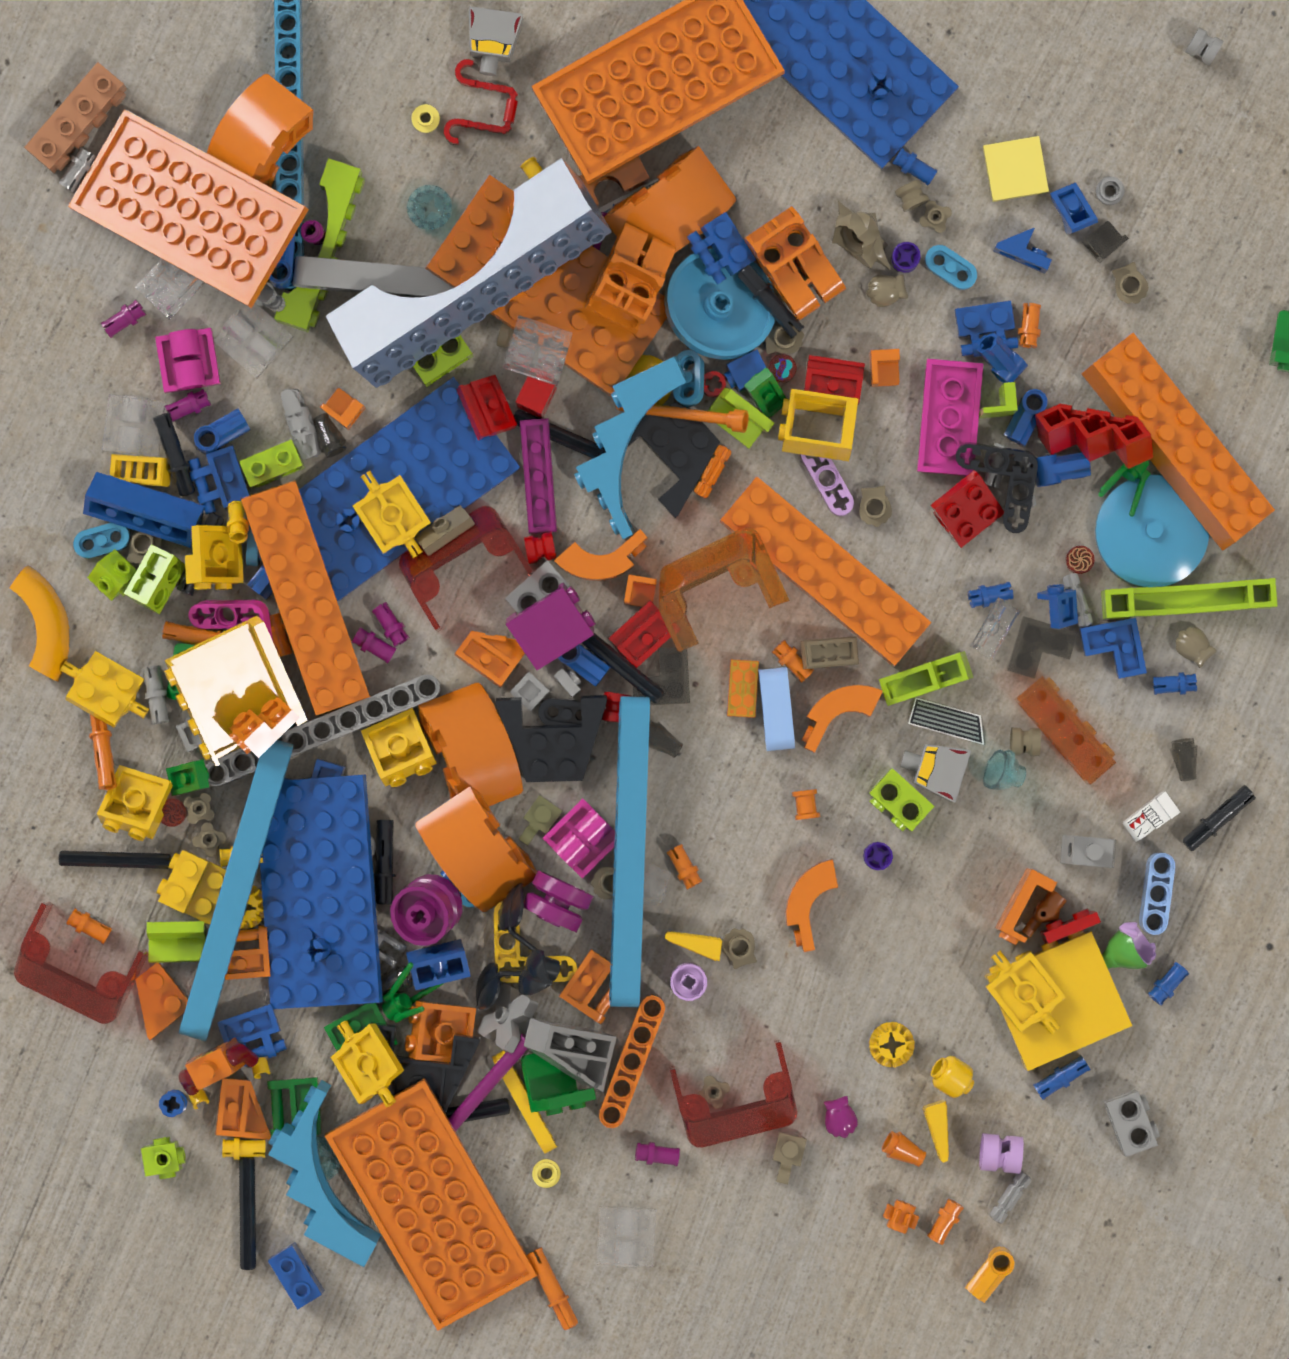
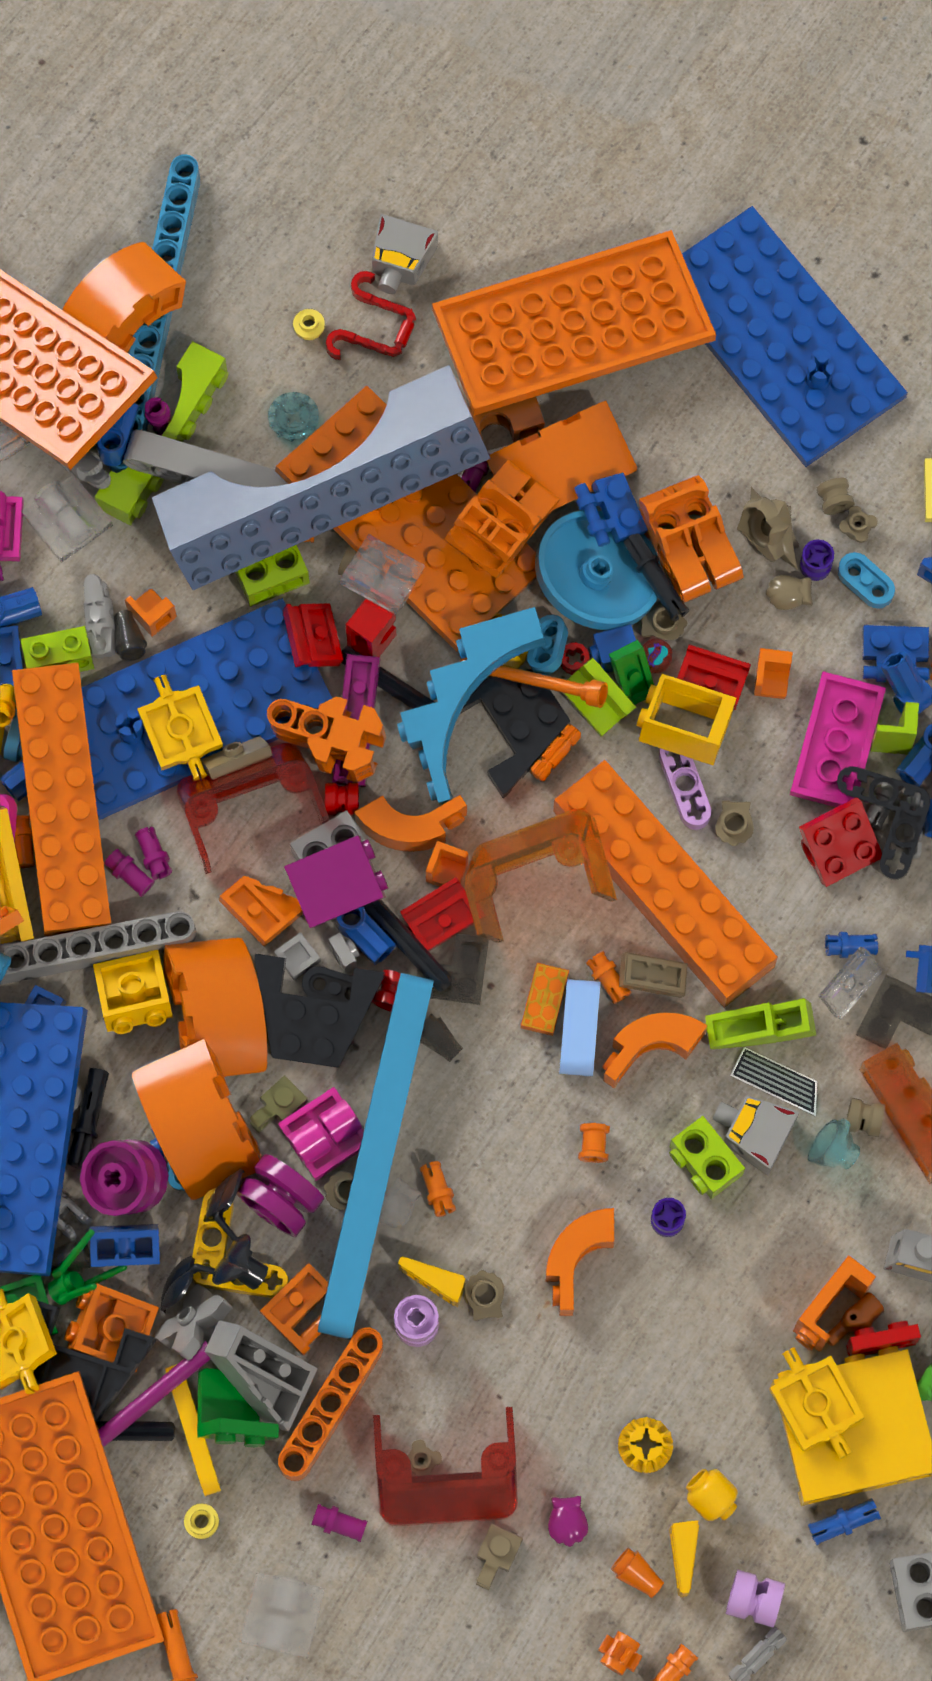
camera: 10 degrees right, 15 degrees down
blue pin [892,148,938,186] -> none
none -> orange connector [267,696,386,783]

